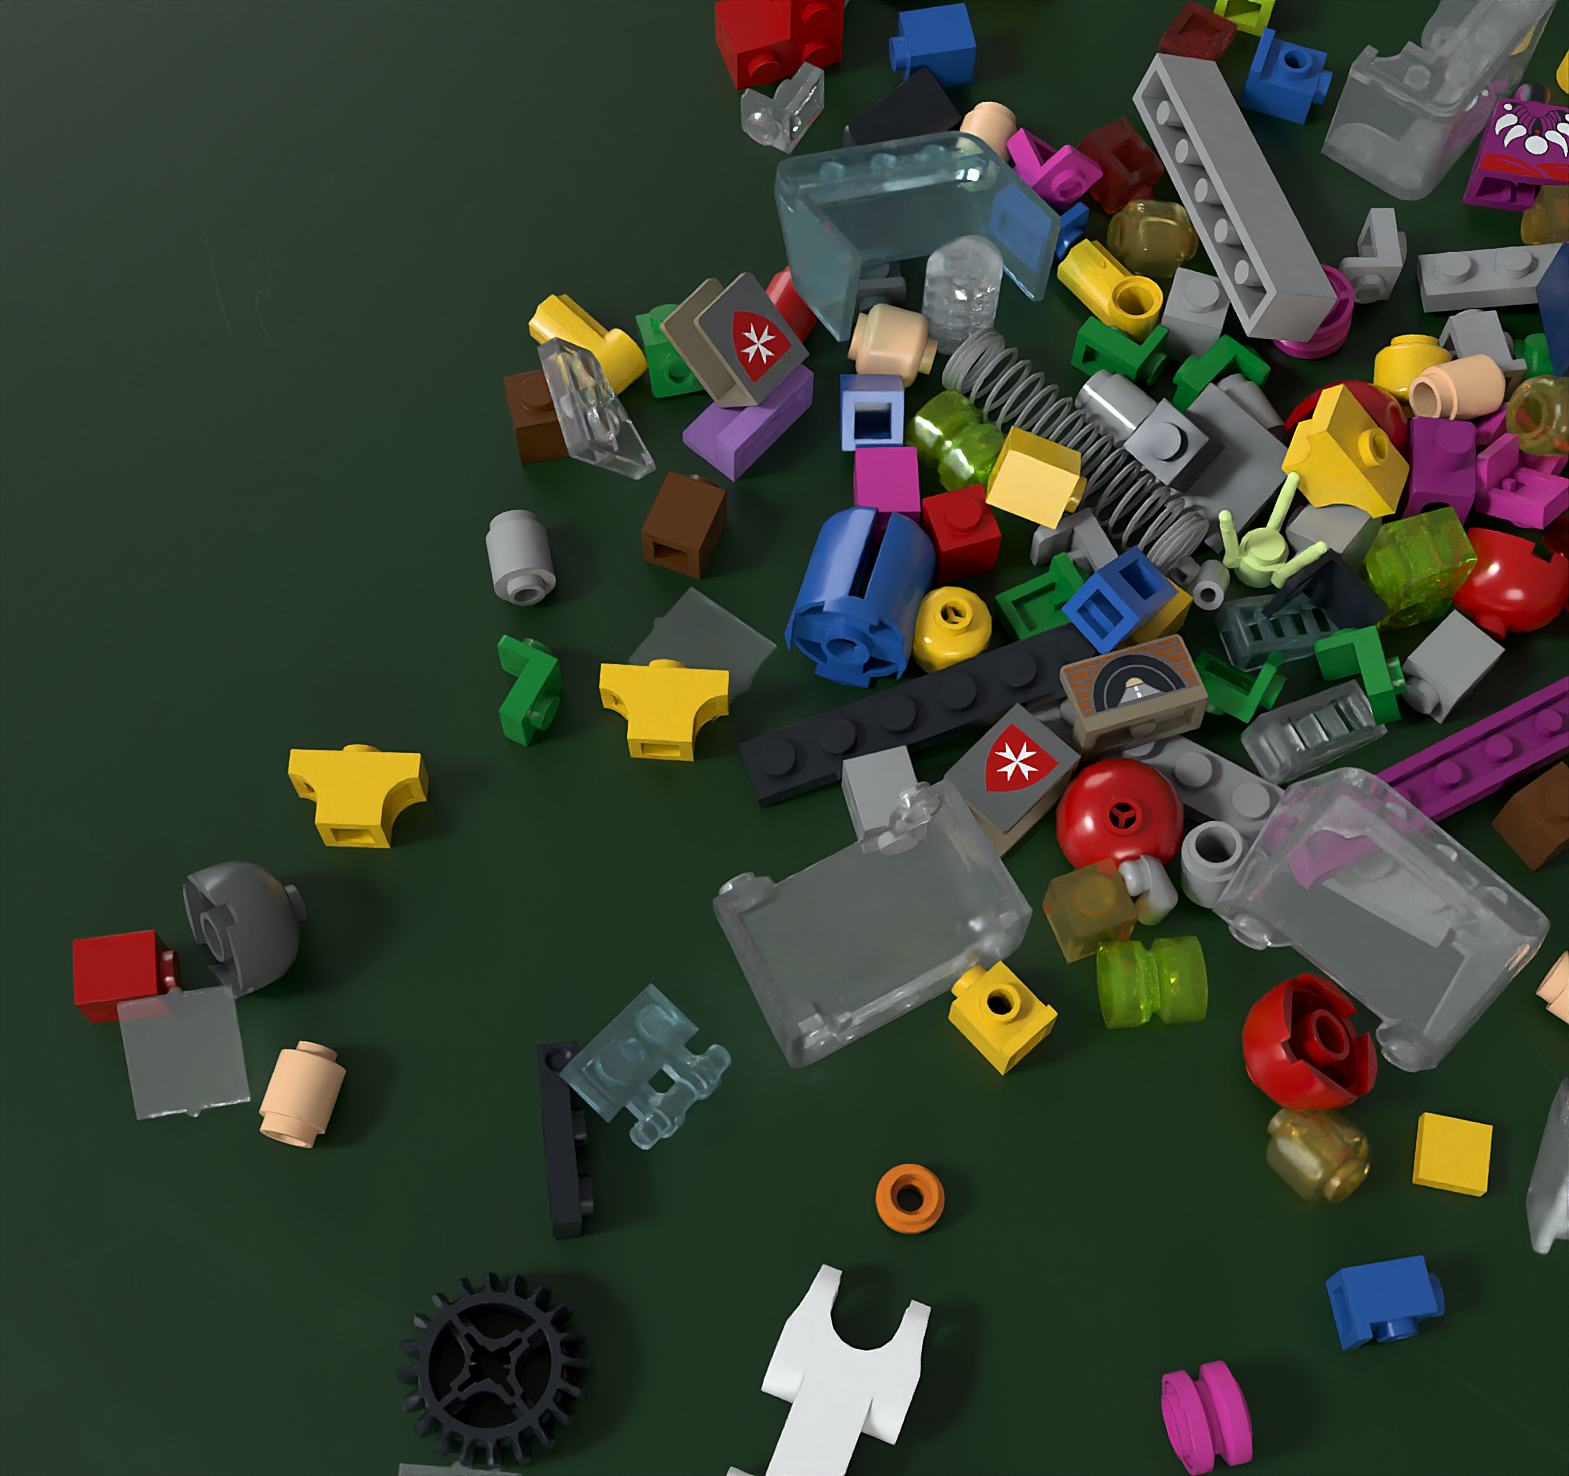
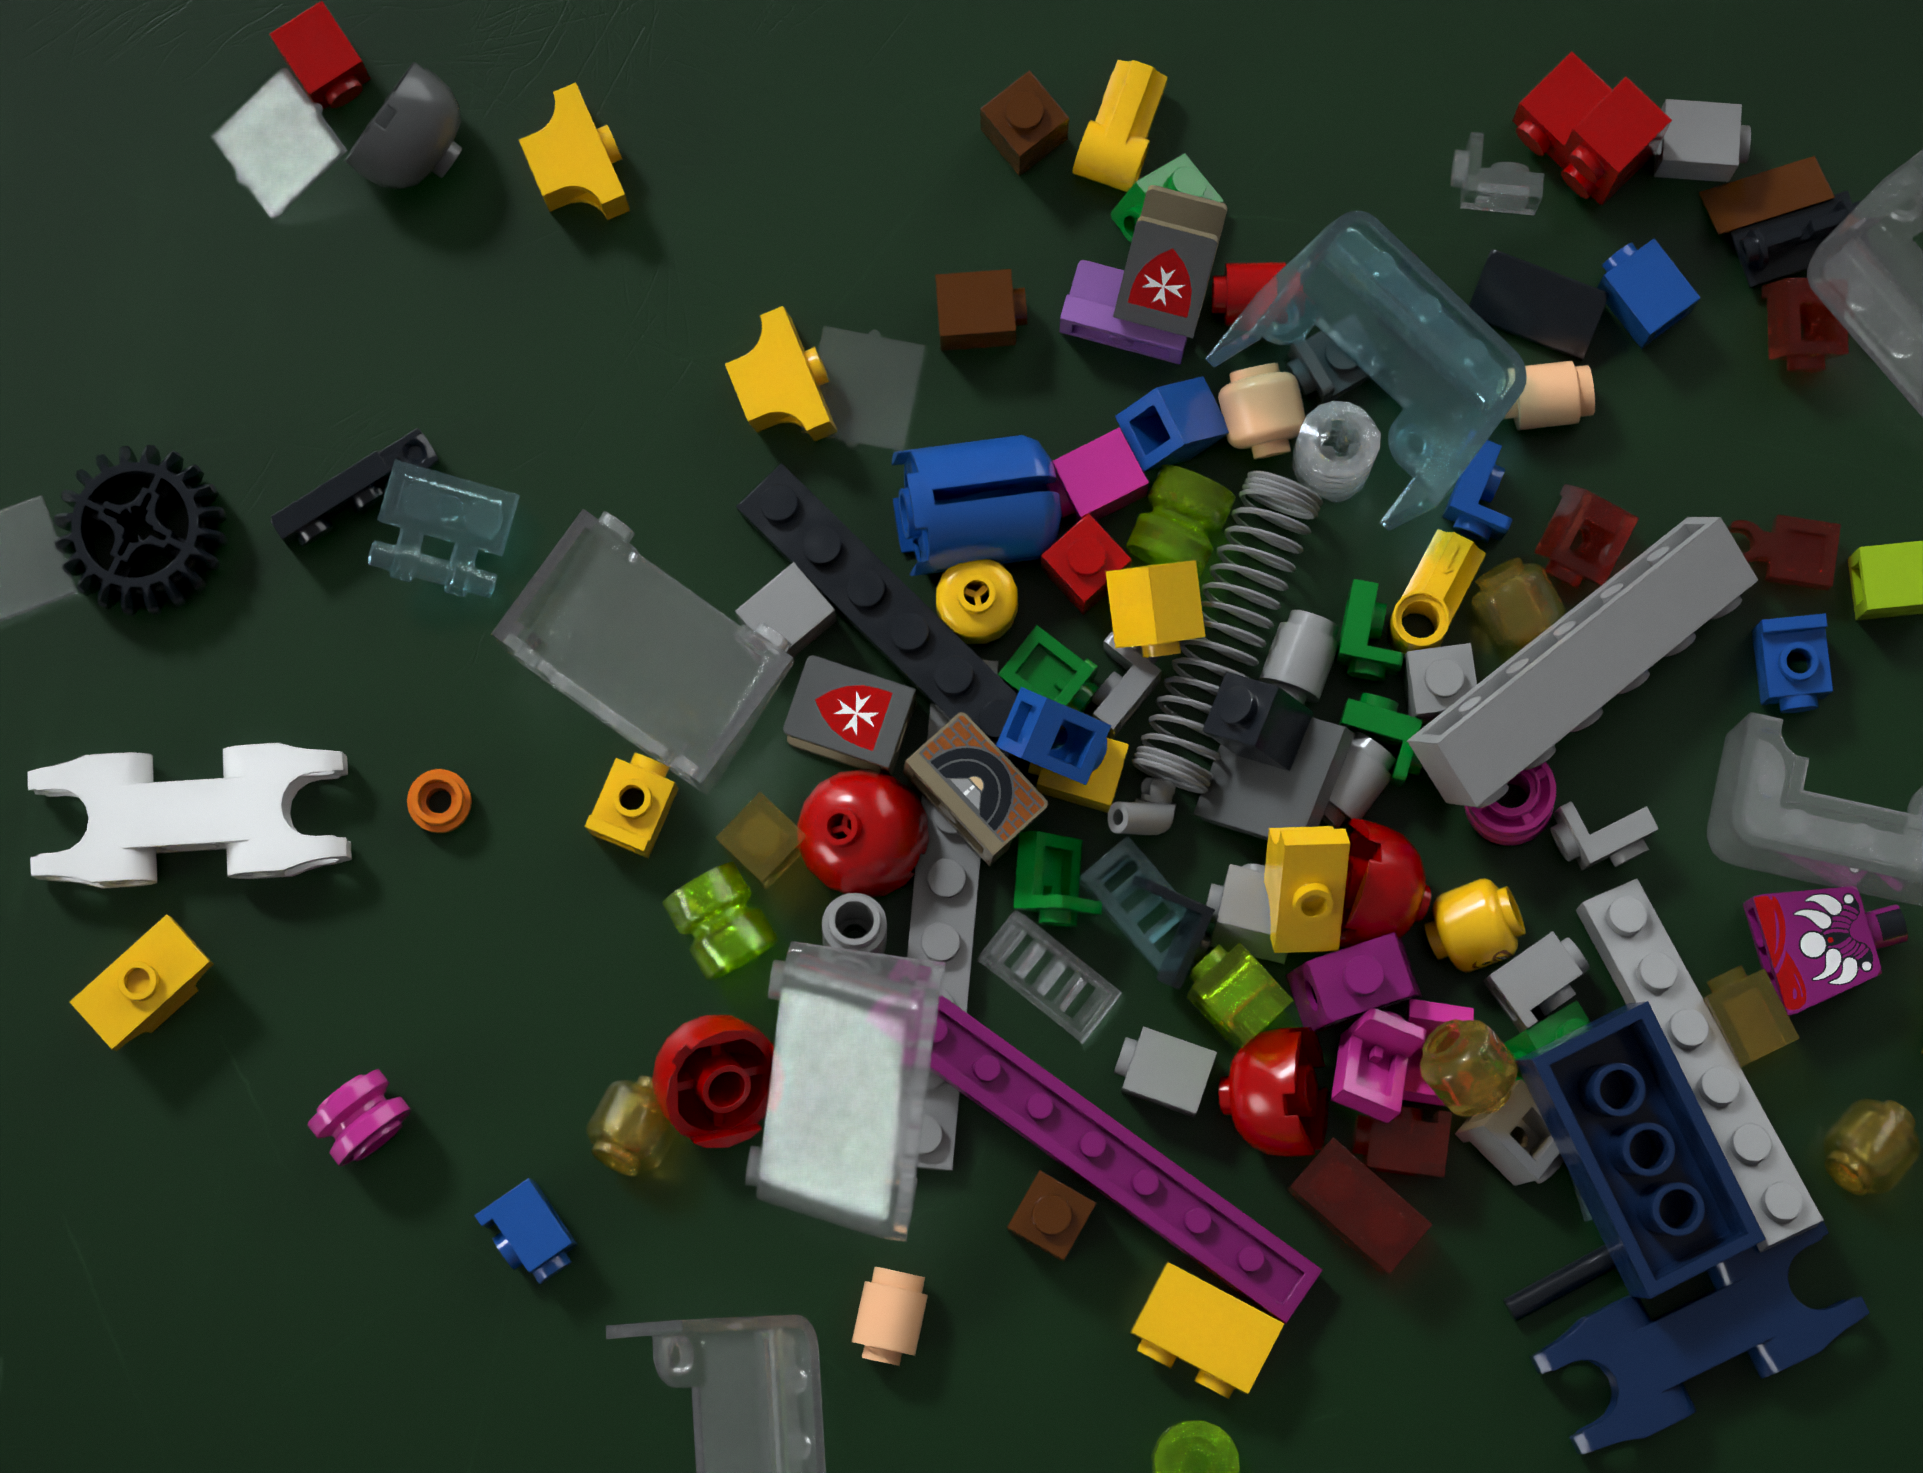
camera: 70 degrees right, 15 degrees up
light nougat brick [259,1041,346,1148] -> none
light grey brick [486,510,556,606] -> none
green bracket [497,635,563,747] -> none
clear wing [537,336,656,480] -> none
dark pink bracket [1006,128,1103,211] -> none
light grey arm [1117,855,1178,925] -> none
yellowish green plant [1219,472,1328,588] -> none
green bracket [1313,625,1408,726] -> none
light nougat brick [1409,354,1506,421] -> none
yellow tile [1412,1112,1493,1197] -> none

